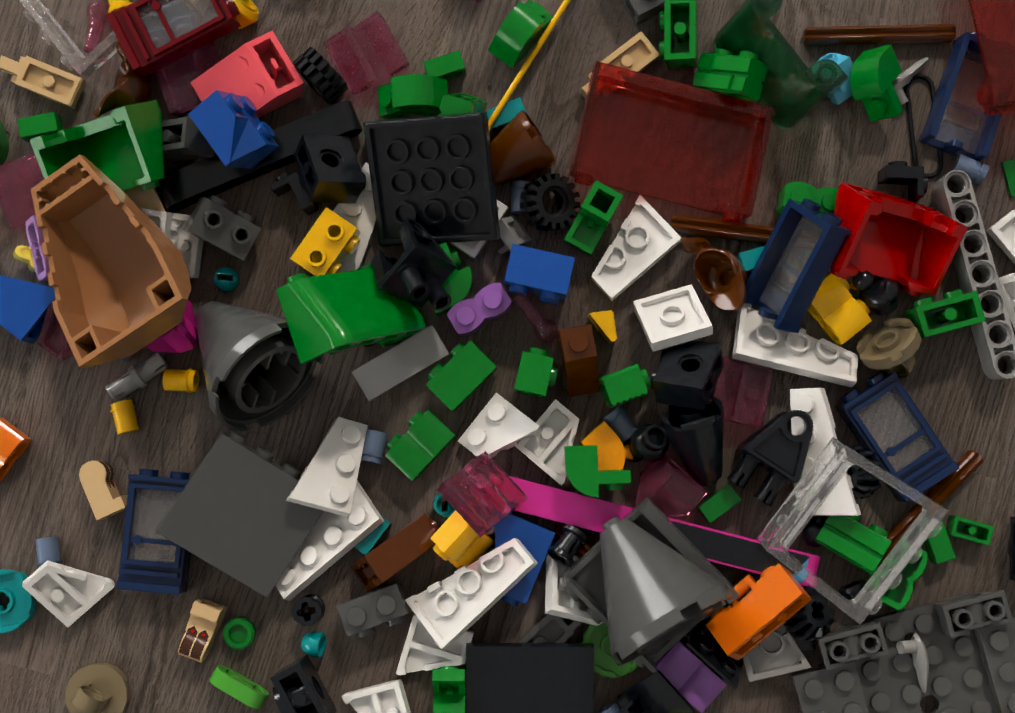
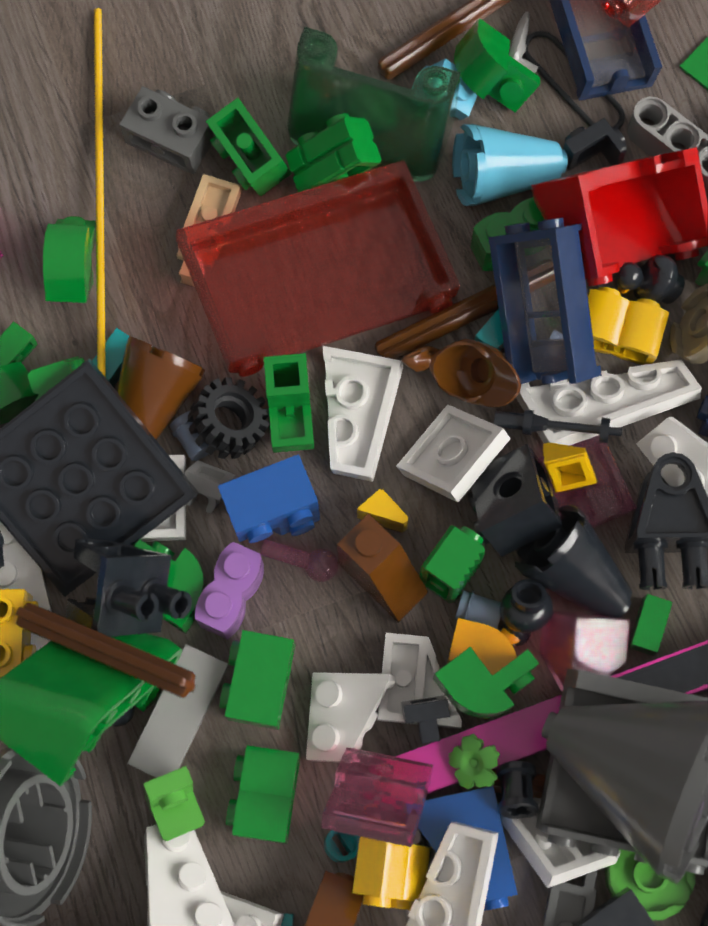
camera: 40 degrees left, 10 degrees down
sand blue piece [361,429,388,464] -> none
green brick [514,347,558,399] -> none
sand blue piece [951,154,990,186] -> none
none -> reddish brown axle [16,603,196,698]
none -> bright green slope [143,766,205,841]
none -> black tile [401,695,450,744]
none -> bright green plant [449,734,500,790]
none -> medium azure cone [452,124,568,206]
none -> black piece [494,409,622,443]
none -> yellow slope [543,443,597,493]

